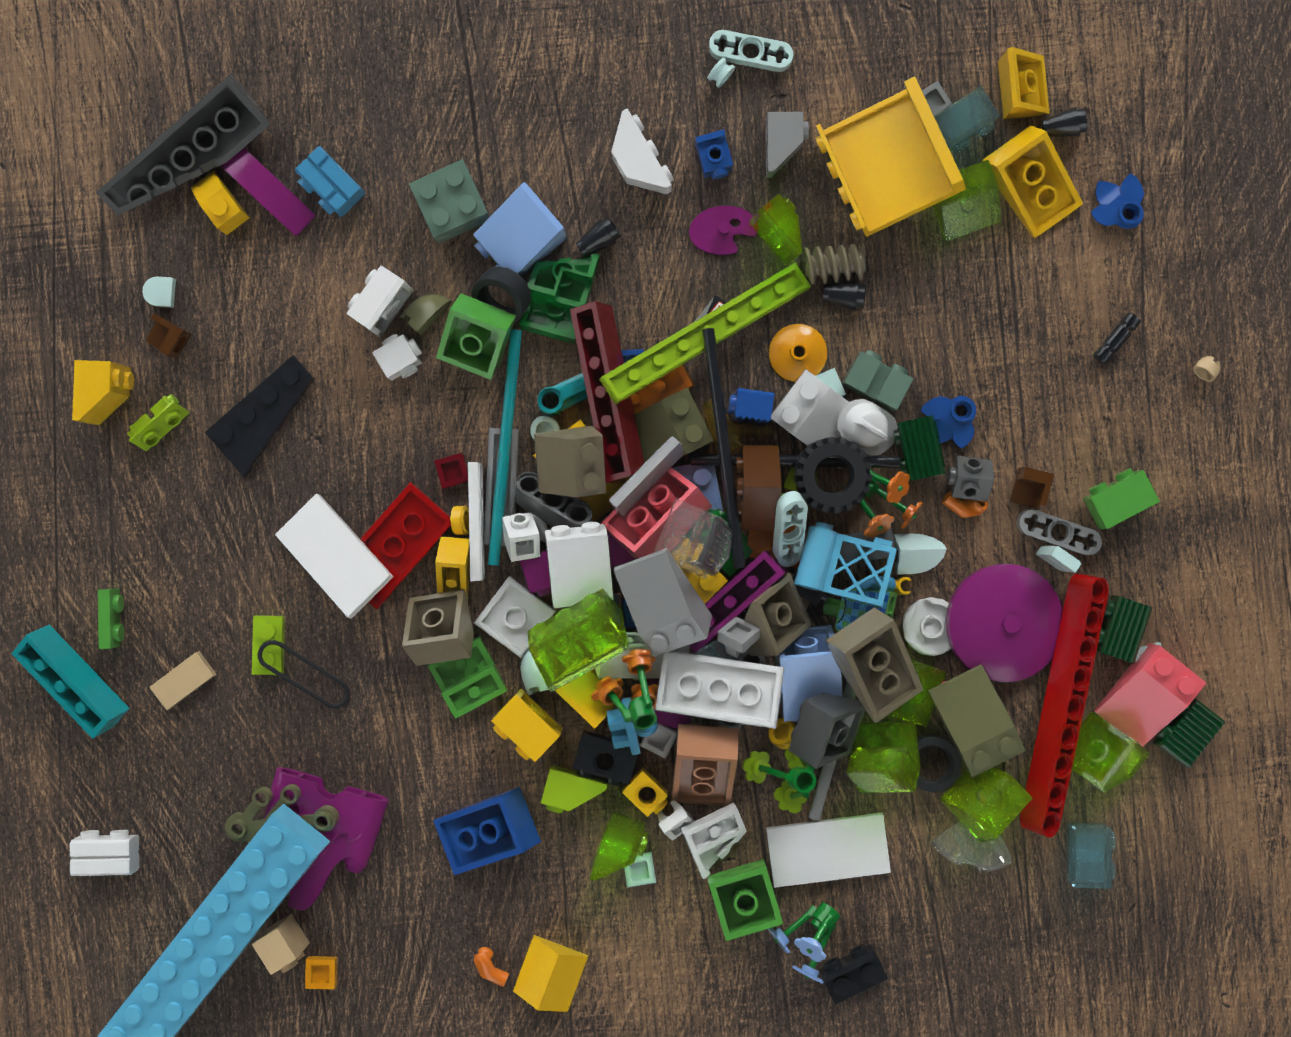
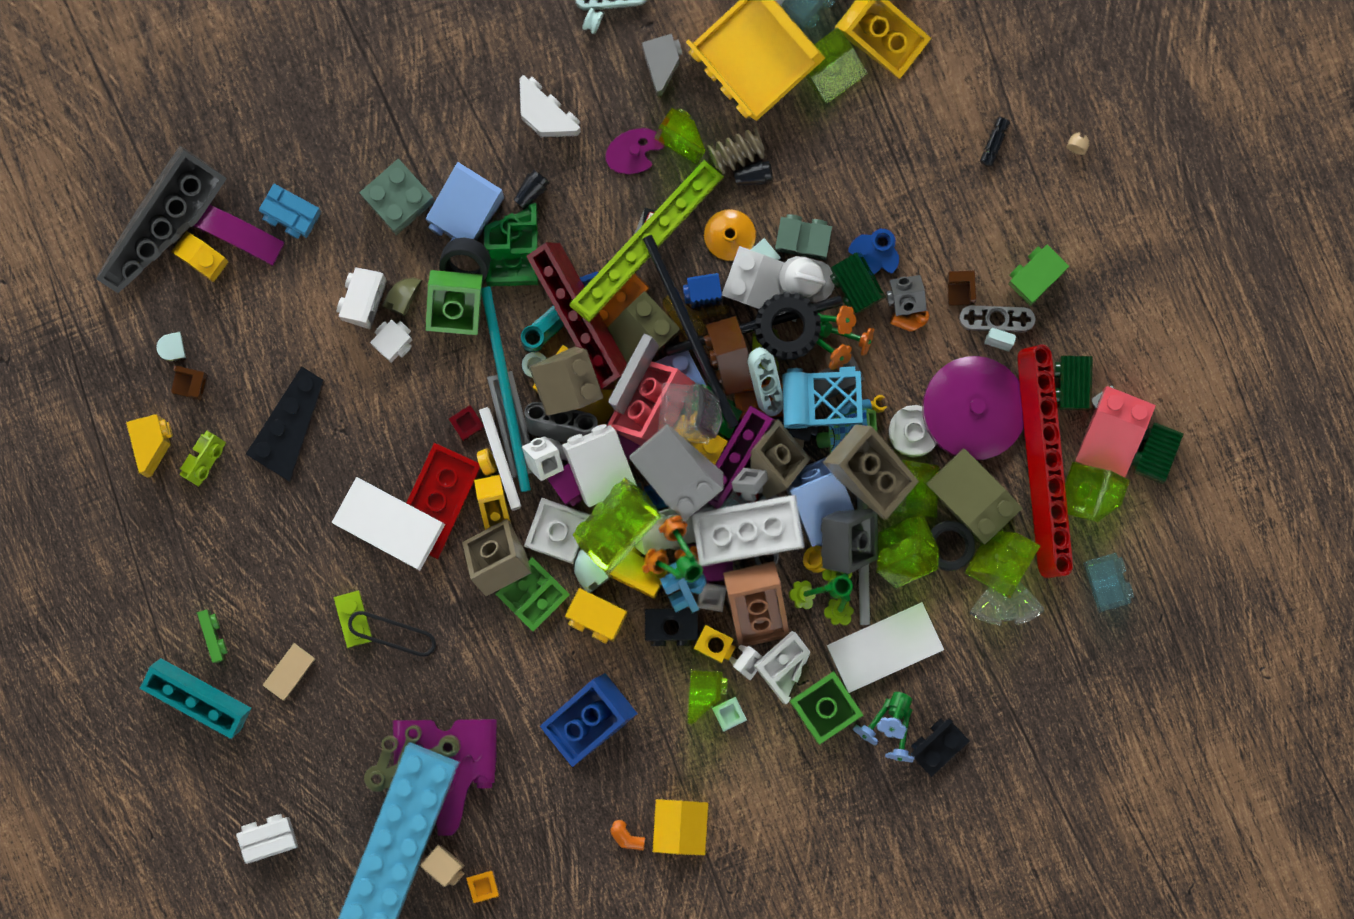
camera: 15 degrees left, 5 degrees down
lime slope [541,765,608,813] -> none
blue brick [695,129,733,180] -> none
light aqua brick [893,533,947,575] -> none
blue plate [1091,173,1144,229] -> none

